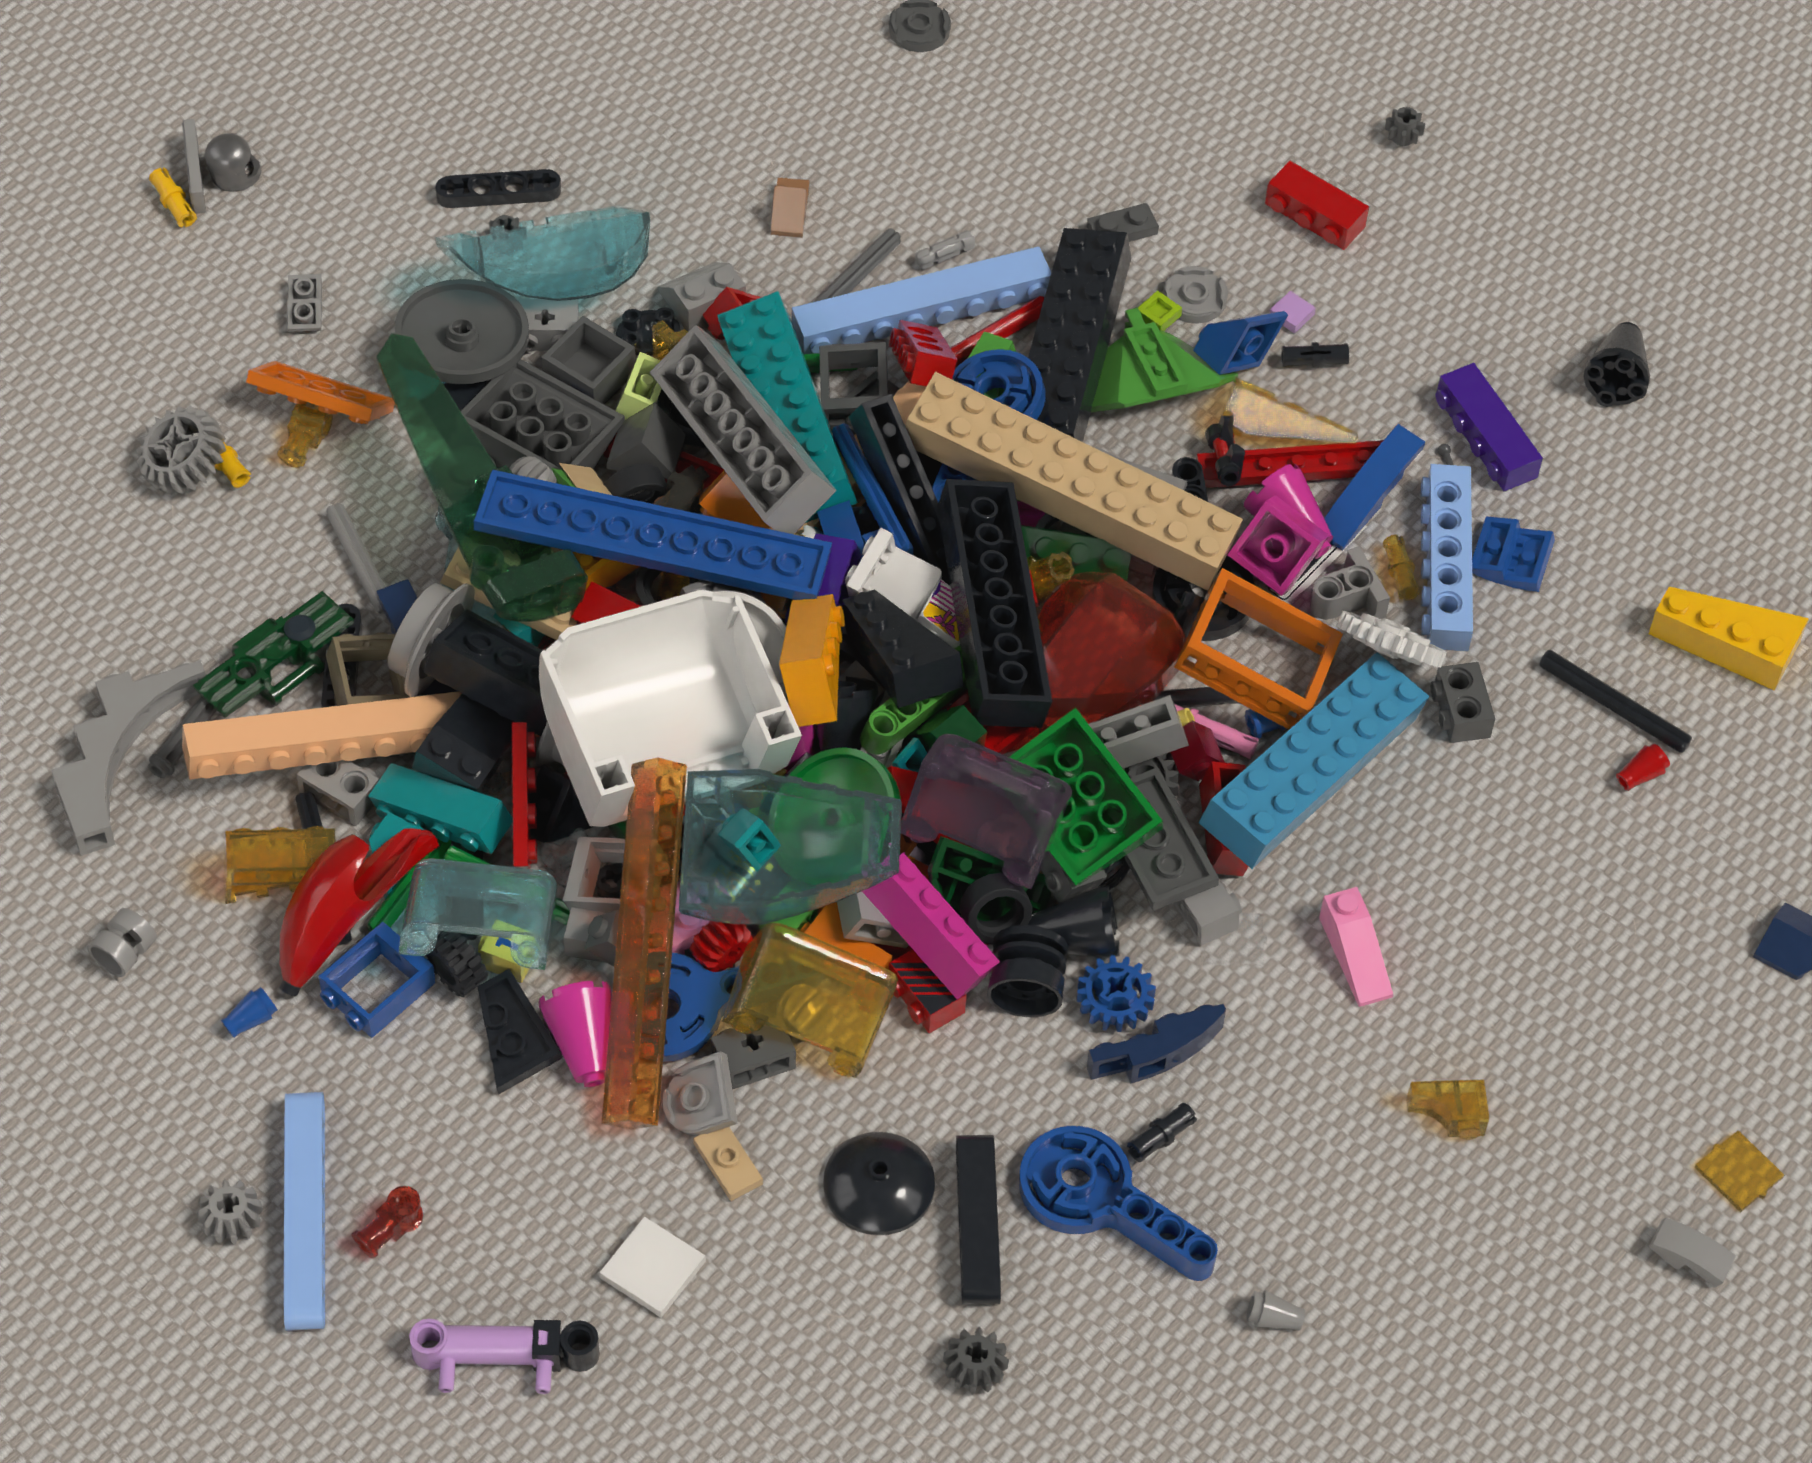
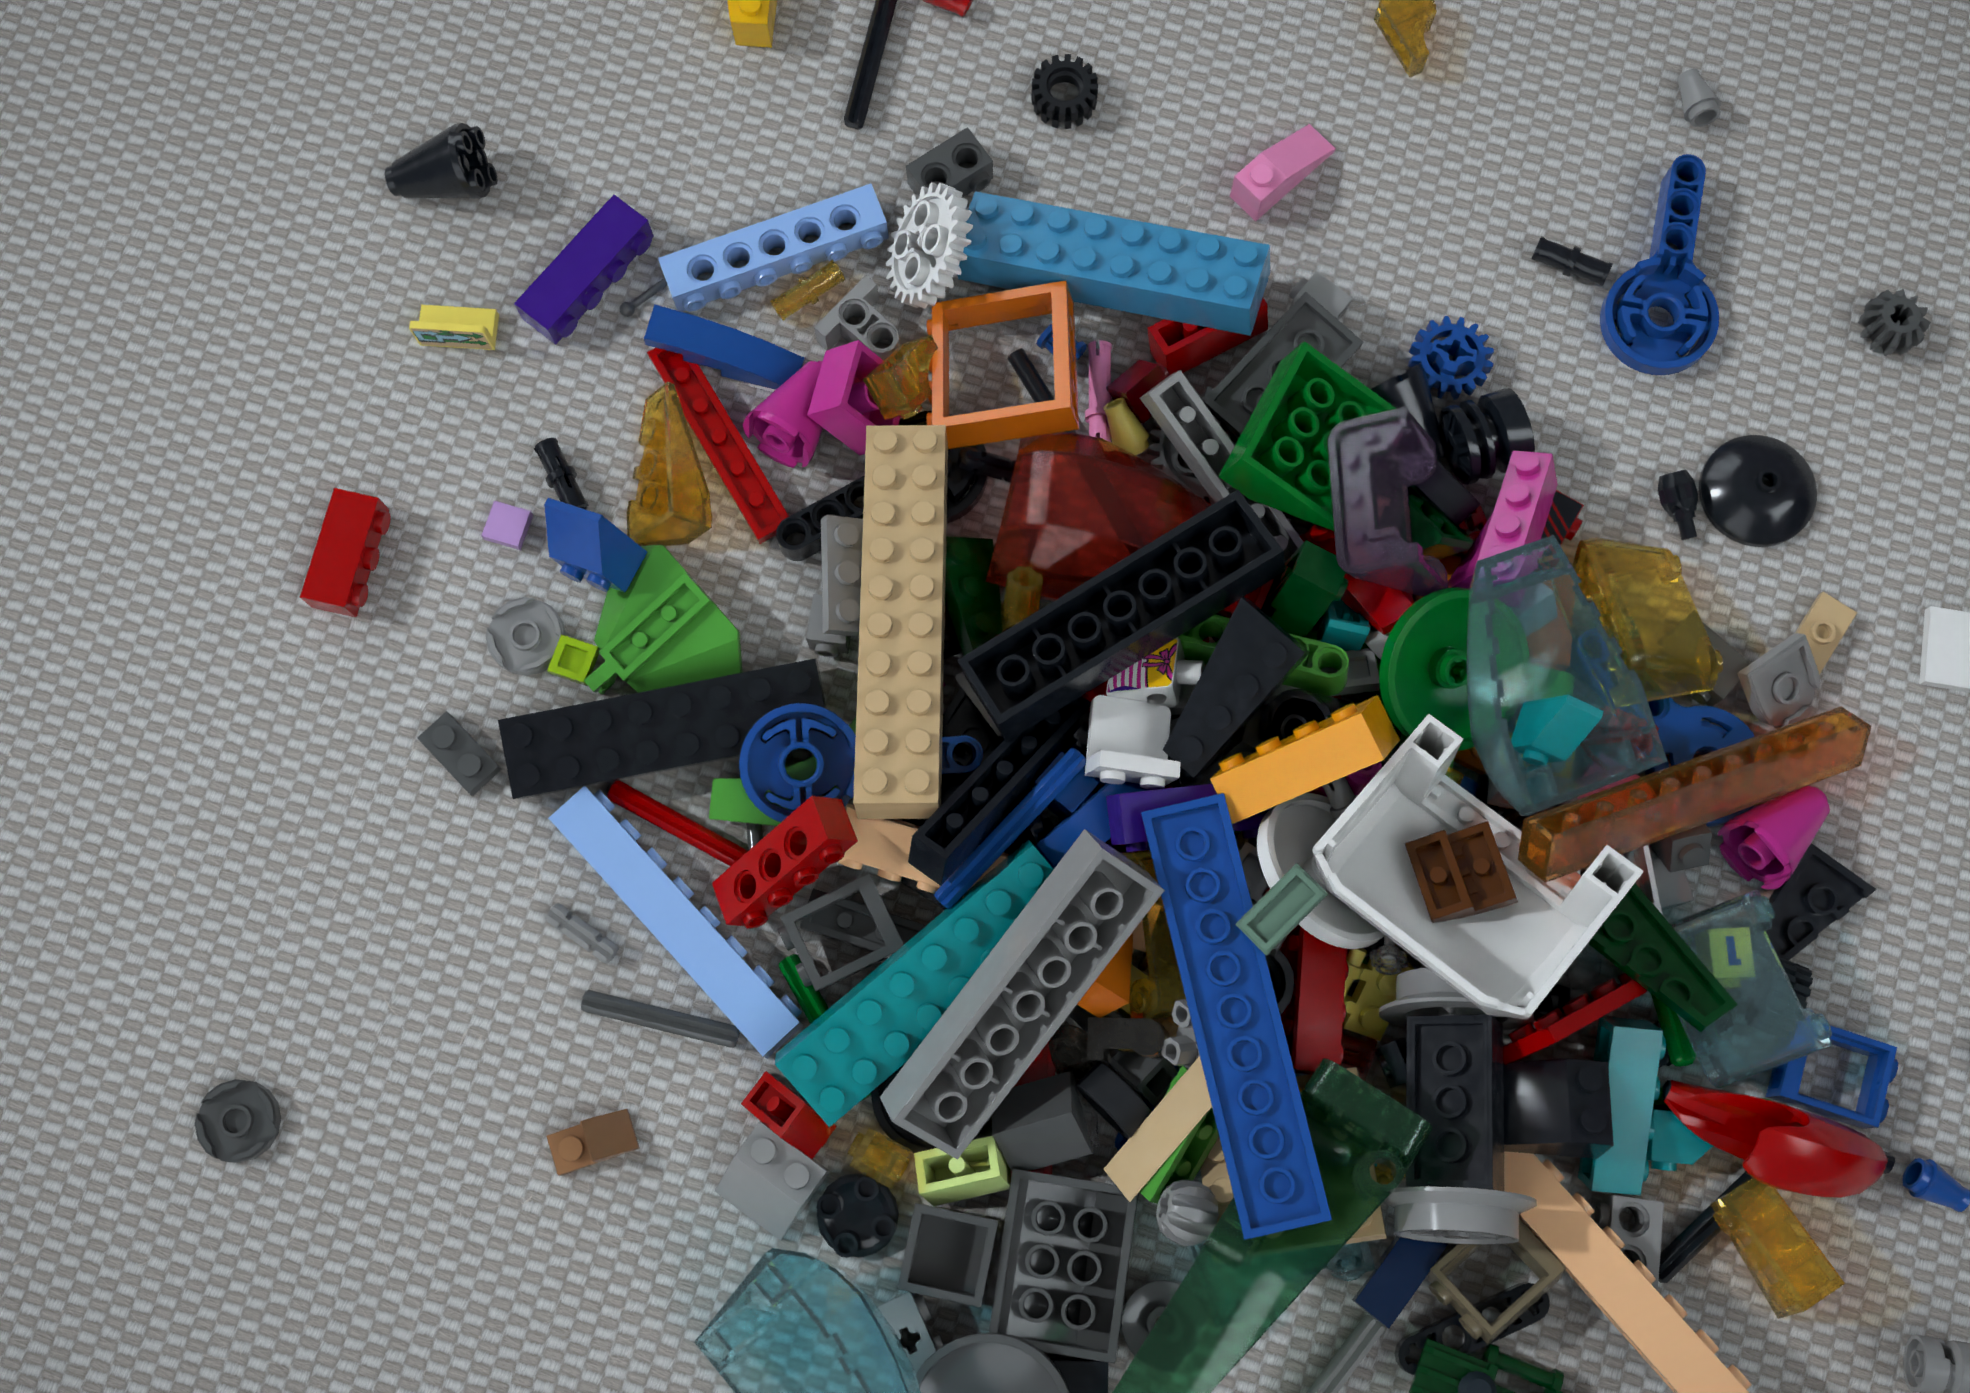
camera: 110 degrees left, 20 degrees up
black beam [956,1135,1001,1305] -> none
dark blue slope [1087,1004,1226,1084] -> none
black piece [1205,415,1245,486] -> none
dark grey gear [1385,107,1425,146] -> none
blue slope [1472,516,1555,592] -> none
none -> light yellow panel [409,304,499,350]
none -> clear yellow arch [863,335,938,420]
none -> black tyre [1031,54,1098,129]
none -> sand green tile [1235,863,1328,955]
none -> reddish brown slope [1404,821,1518,923]
none -> dark green wing [1588,883,1738,1032]
none -> black piece [1658,469,1698,540]

